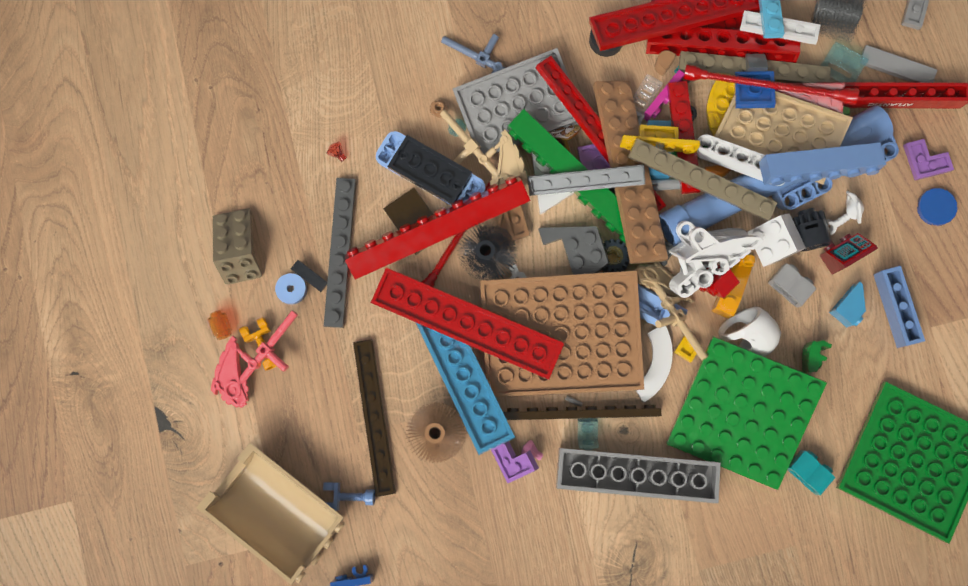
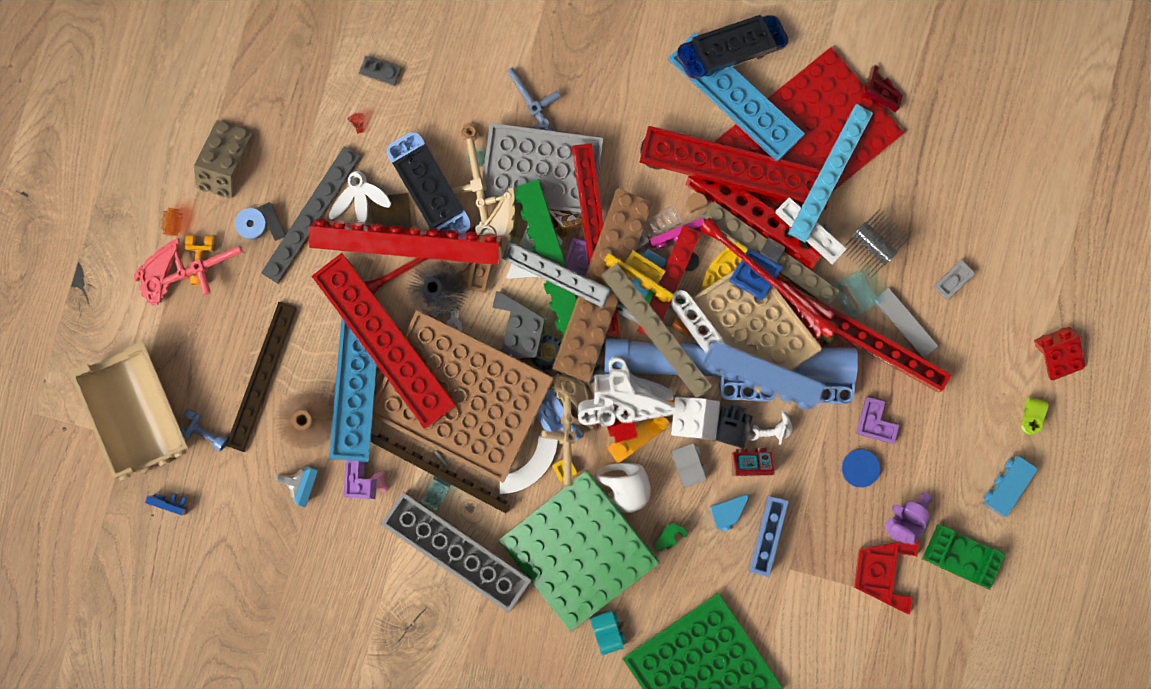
camera: 25 degrees right, 5 degrees up
none -> piece [275,466,318,507]
none -> white plant [329,171,391,224]
none -> dark grey plate [359,56,401,87]

